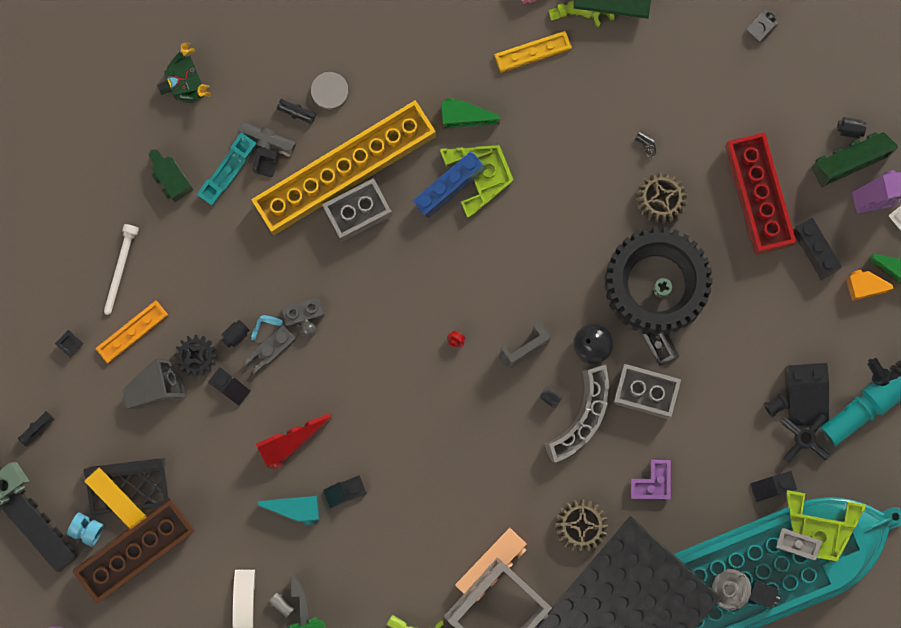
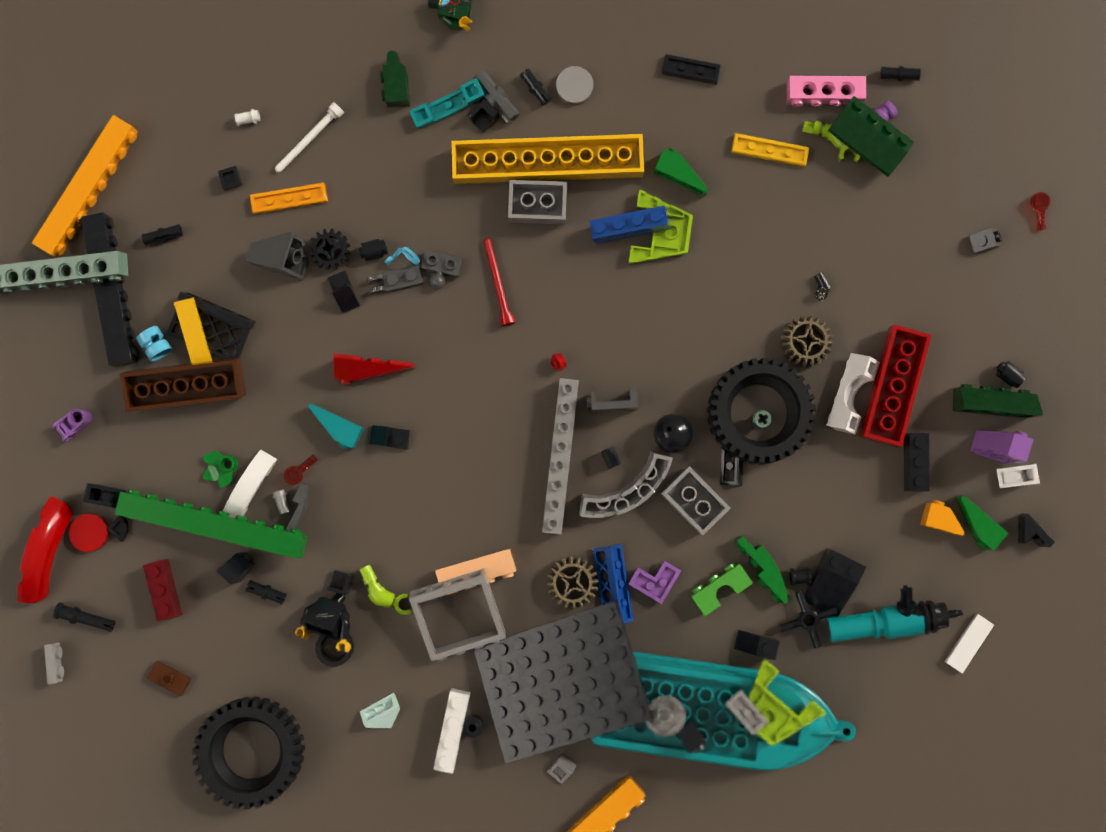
camera: 35 degrees right, 5 degrees up
none -> green plate [202,451,238,488]
none -> white pin [235,109,260,126]
none -> clear red plate [284,455,318,485]
none -> red piece [484,238,516,327]
none -> light grey brick [542,378,579,534]
none -> blue fence [592,544,634,623]
none -> black tile [662,54,721,85]
none -> bright green arch [690,562,753,616]
none -> green slope [735,536,788,604]
none -> white arch [827,353,880,435]

